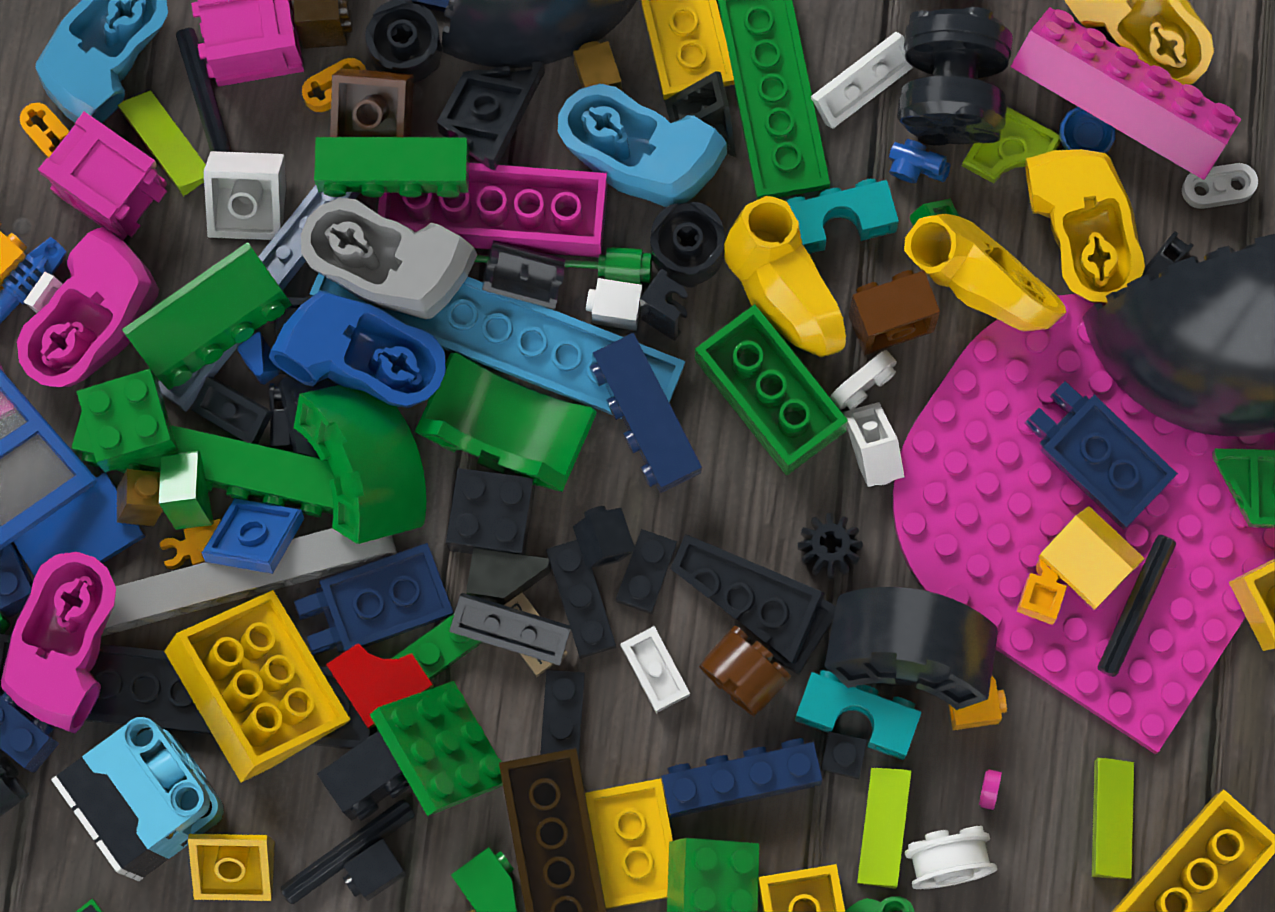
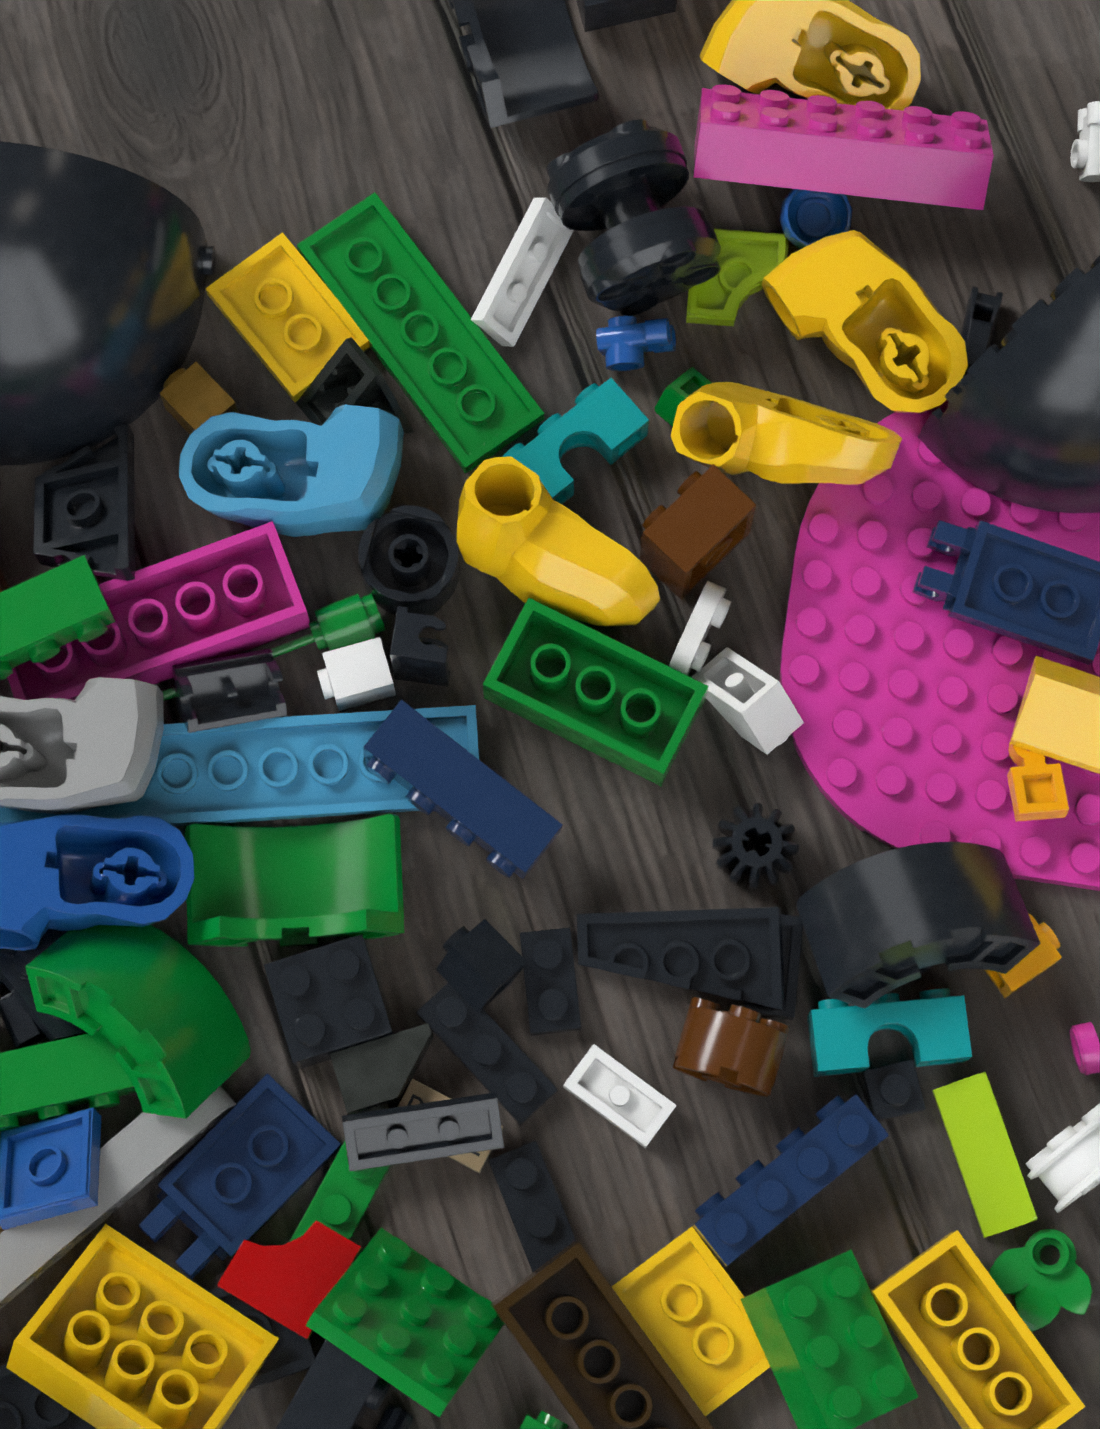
camera: 30 degrees left, 0 degrees up
white plate [1182,163,1258,209] -> none

